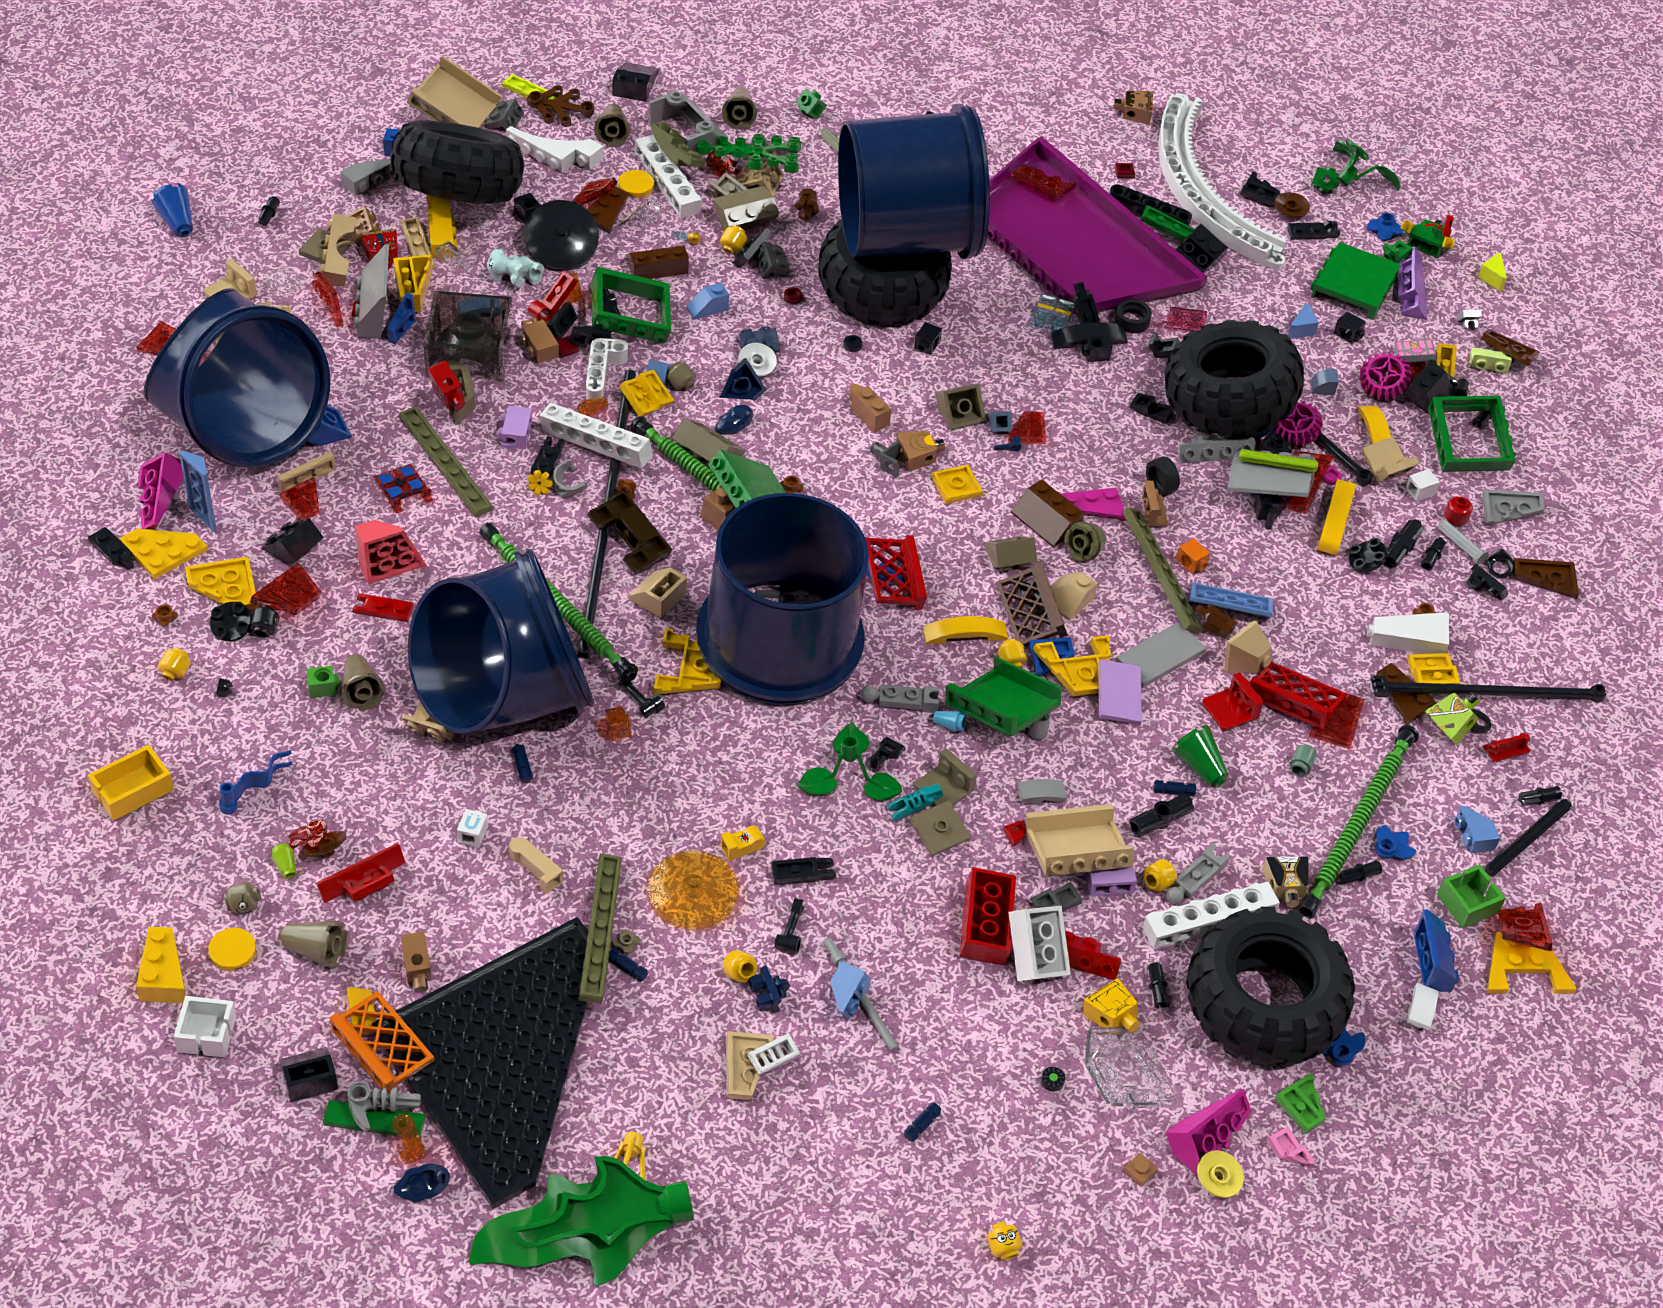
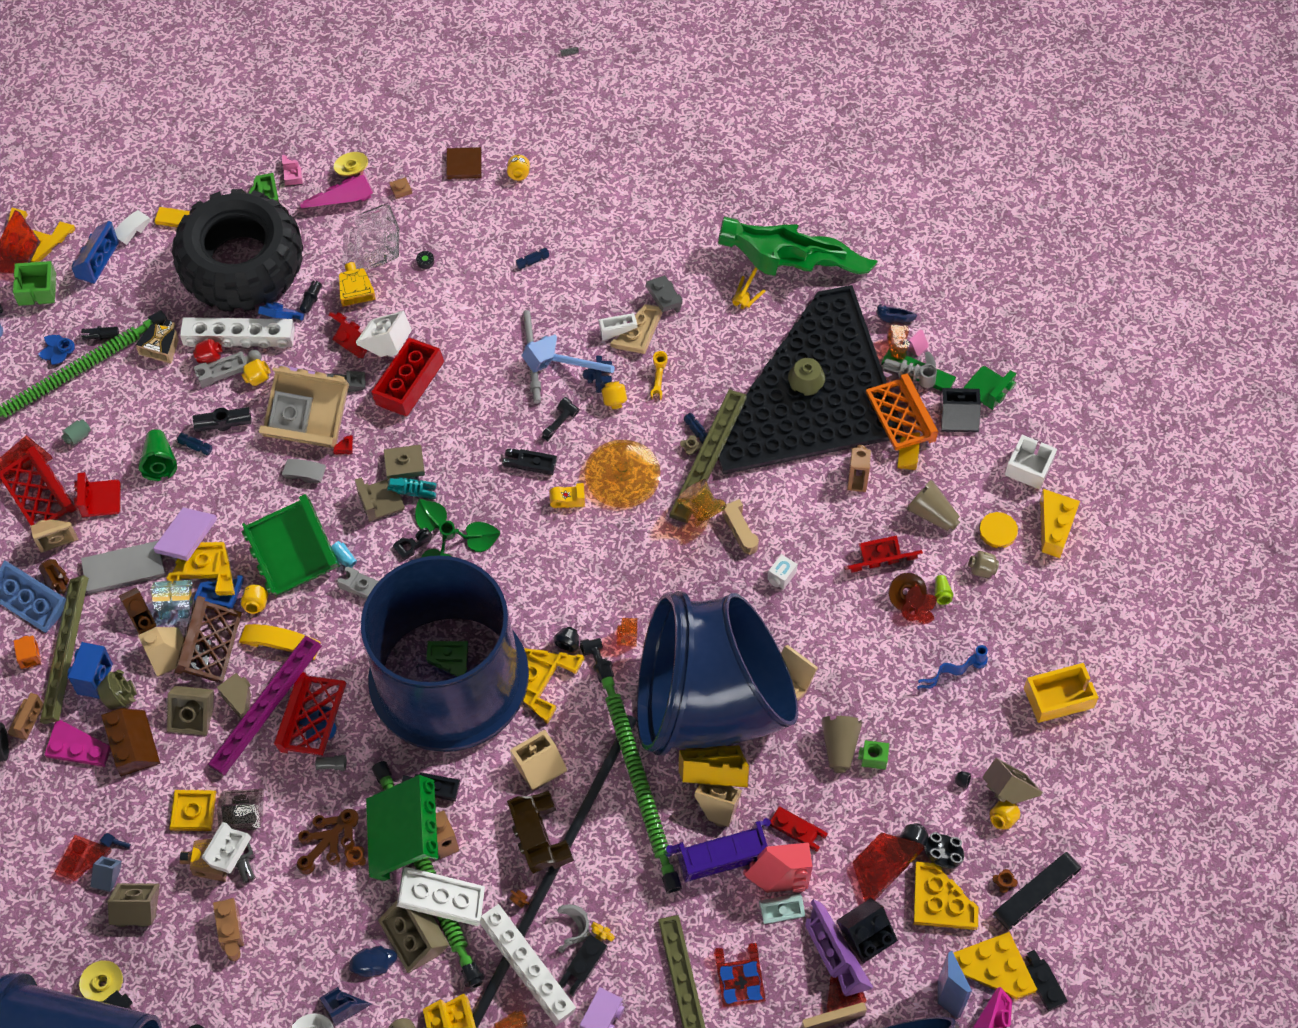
camera: 155 degrees left, 10 degrees up
none -> blue brick [67,642,113,699]
none -> light yellow dish [79,960,123,1002]
none -> reddish brown slope [119,587,157,635]
none -> clear light blue hips [151,580,193,619]
none -> yellow tile [155,207,190,227]
none -> red head [193,339,222,364]
none -> white bracket [202,822,252,873]
none -> magenta tile [208,635,322,776]
none -> dark tan slope [217,673,251,720]
none -> clear smoke slope [217,788,264,830]
none -> blue wing [258,302,305,320]
none -> light grey tile [268,391,313,433]
none -> reddish brown plant [297,809,359,875]
none -> white tile [397,866,485,926]
none -> reddish brown tile [446,147,482,179]
none -> light blue bar [552,354,615,373]
none -> black cone [553,627,579,652]
none -> dark grey bracket [645,275,683,313]
none -> yellow brick [651,351,668,400]
none -> dark purple container [665,818,771,882]
none -> clear yellow hat [677,479,727,527]
none -> olive cone [788,358,825,395]
none -> medium lavender wedge [805,899,873,996]
none -> bright pink slope [908,329,929,357]
none -> green bracket [964,366,1016,410]
none -> dark tan slope [982,757,1043,804]
none -> black beam [993,852,1082,931]

